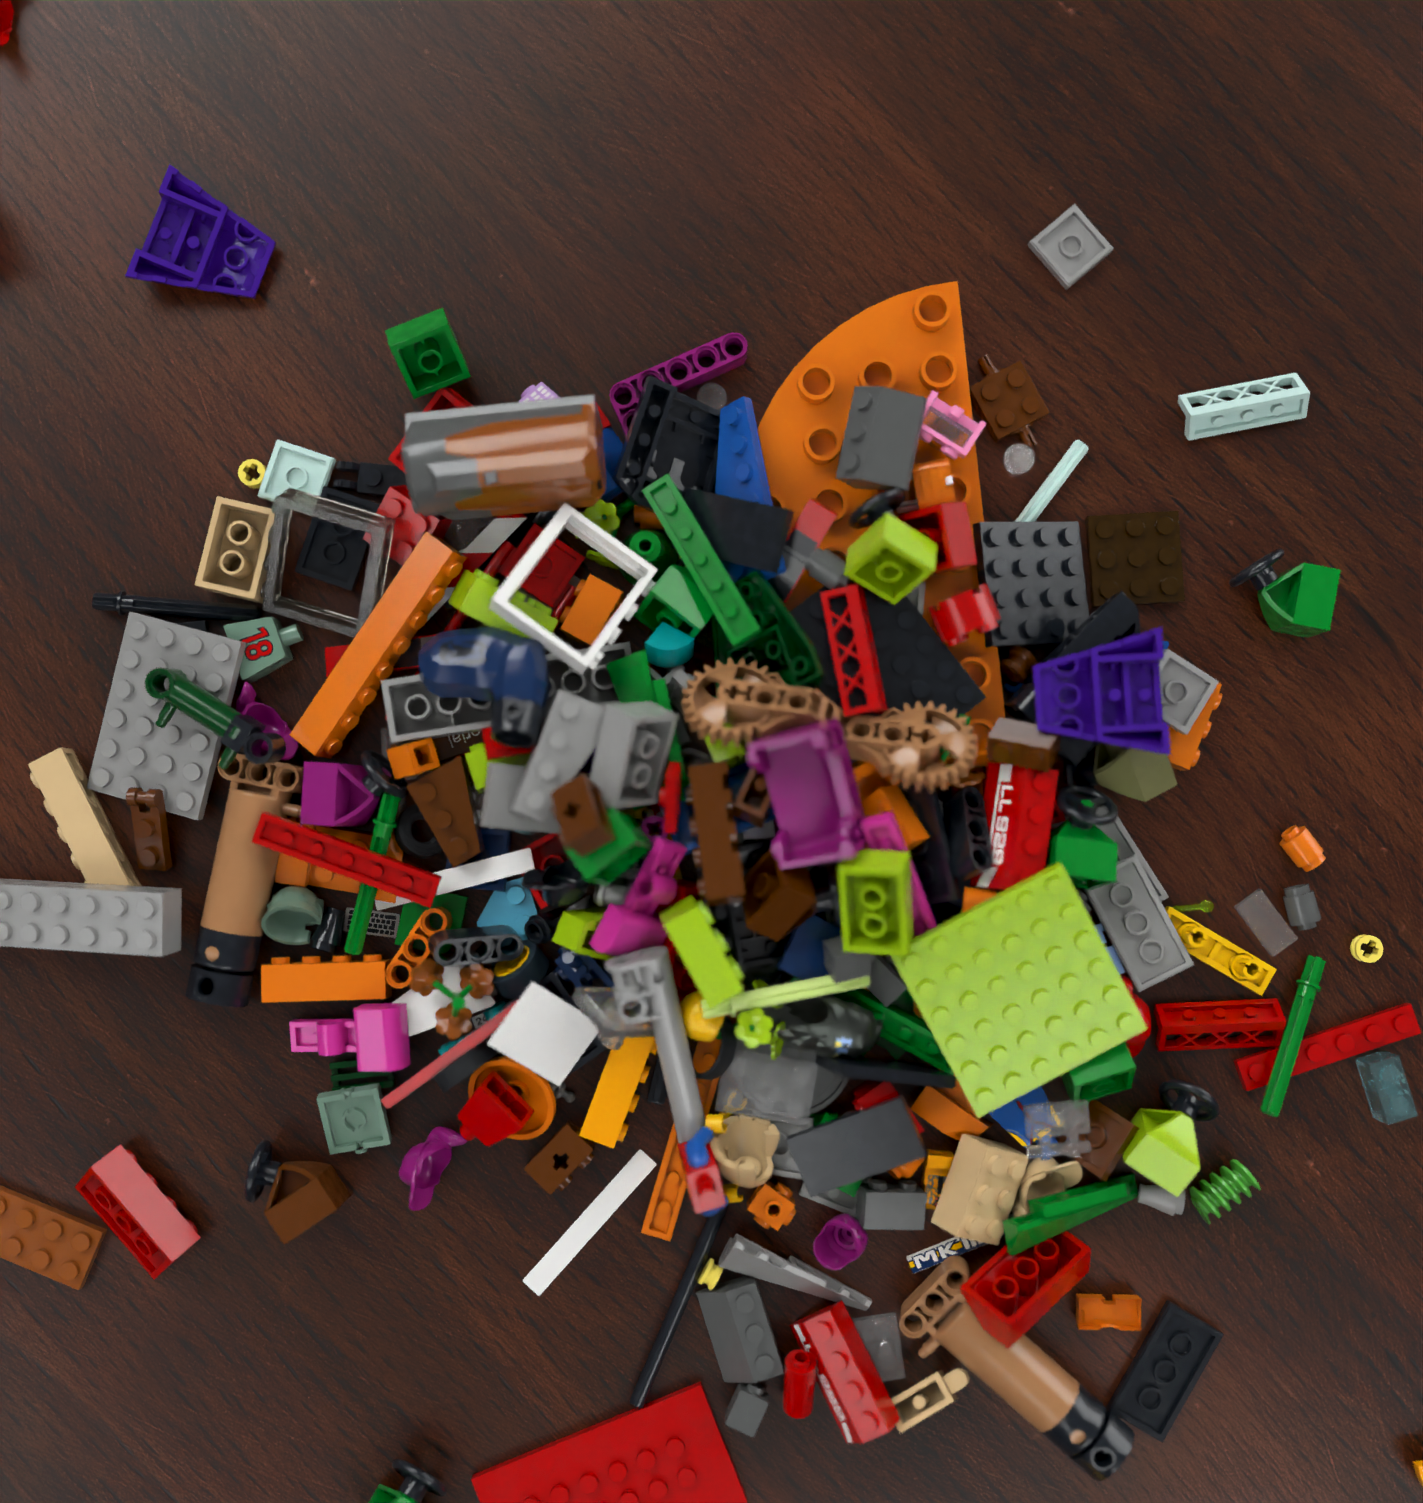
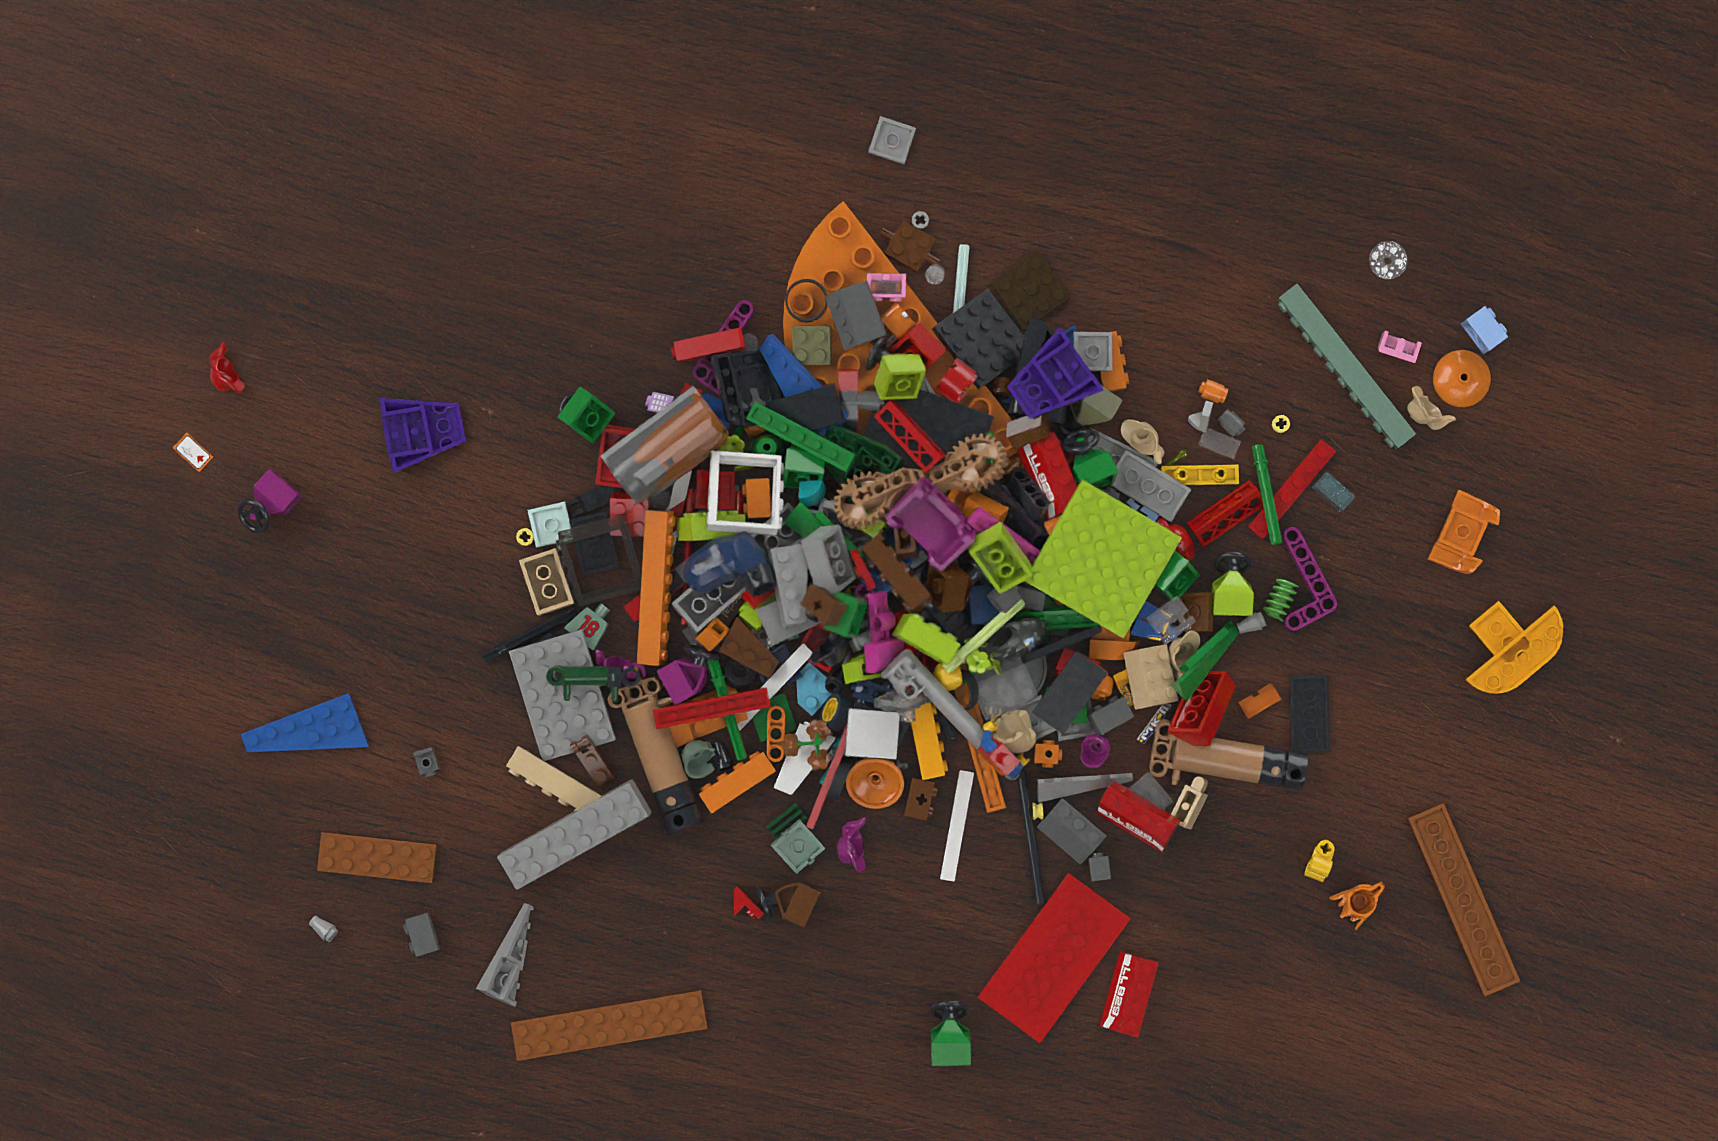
camera: 35 degrees left, 0 degrees up
slope [75,1144,201,1279] -> none
dark pink plate [289,1003,411,1072] -> none
sticker [343,907,400,938] -> none
black beam [428,925,524,967] -> none
red torso [457,1070,534,1146] -> none
red brick [783,1349,817,1419] -> none
light aqua fence [1178,373,1310,441] -> none
green piece [1229,548,1341,638] -> none
none -> red slope [671,328,746,363]
none -> red slope [734,886,764,919]
none -> black tyre [785,279,828,322]
none -> olive plate [792,325,832,365]
none -> light grey bush [912,211,929,230]
none -> tan hair [1121,419,1164,464]
none -> light grey tile [1188,401,1213,432]
none -> magenta beam [1282,527,1337,631]

